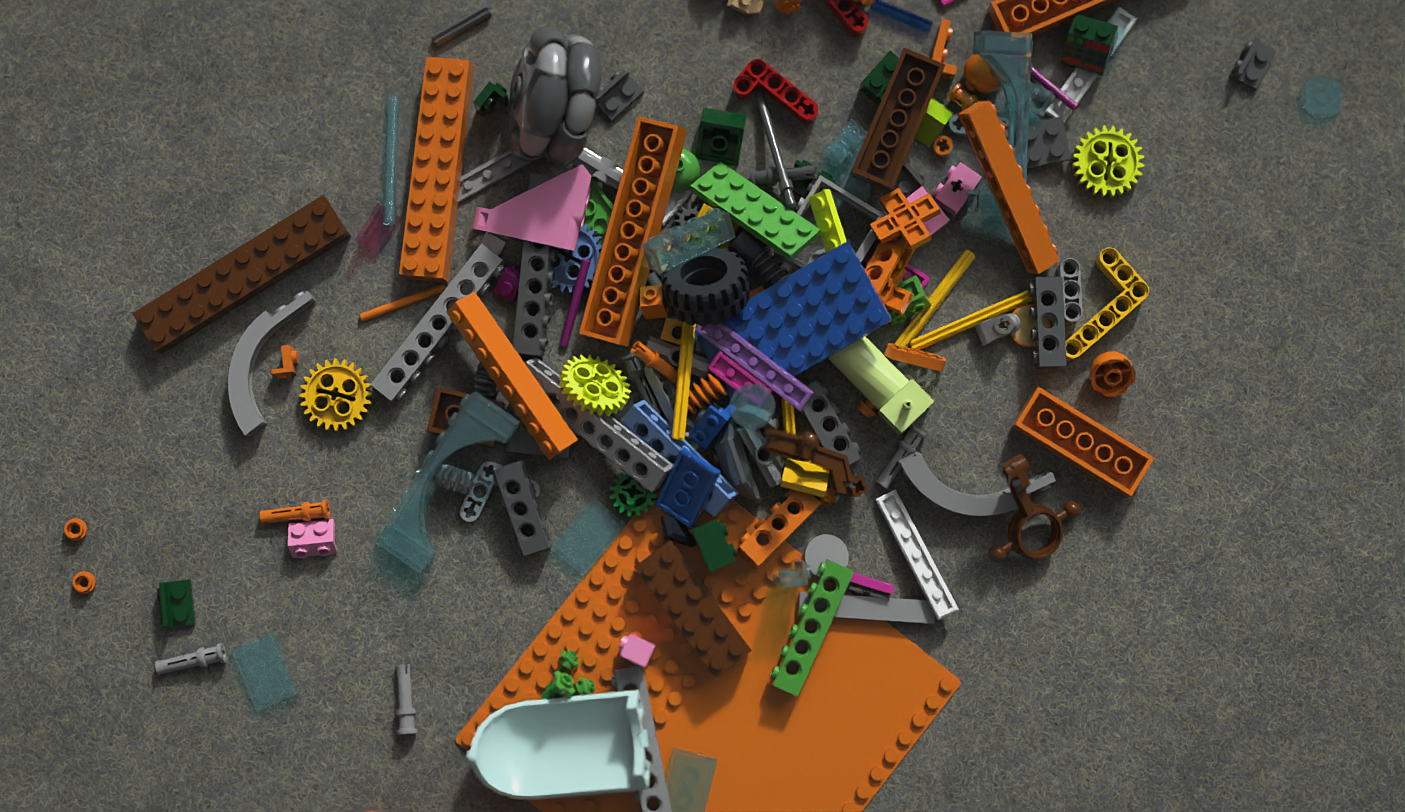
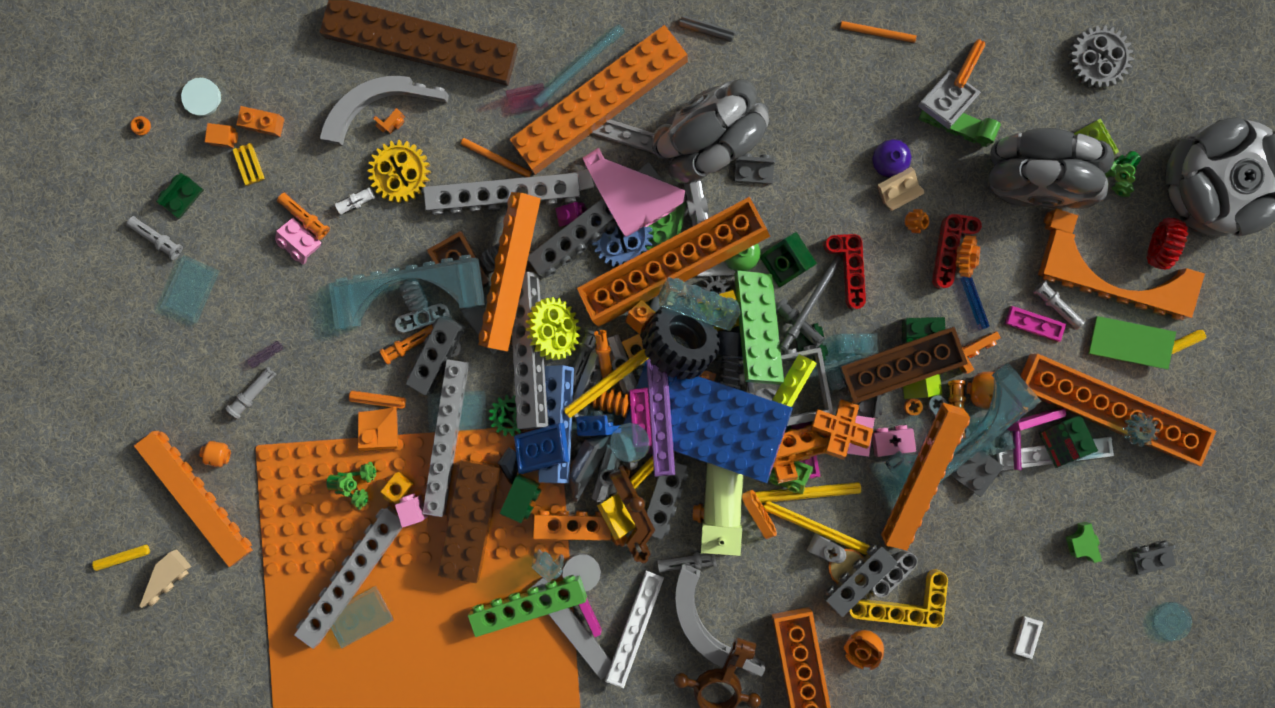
camera: 55 degrees right, 5 degrees up
orange plate [64,518,87,541] -> none
light aqua panel [467,690,650,800] -> none
dark green bracket [473,81,509,116] -> none
magenta bar [560,259,591,347] -> none
neon yellow gear [1071,126,1144,198] -> none
none -> light aqua tile [181,78,221,116]
none -> orange head [199,441,231,468]
none -> orange brick [205,123,238,148]
none -> yellow tile [233,143,265,186]
none -> orange brick [236,106,284,137]
none -> clear purple axle [247,341,284,368]
none -> white pin [335,187,375,215]
none -> orange axle [349,391,406,409]
none -> orange plate [358,407,398,451]
none -> orange pin [380,324,433,365]
none -> light orange brick [381,472,414,504]
none -> light grey brick [422,359,469,517]
none -> dark pink tile [1006,409,1066,431]
none -> white tile [1012,616,1043,659]
none -> bright green brick [1066,522,1102,563]

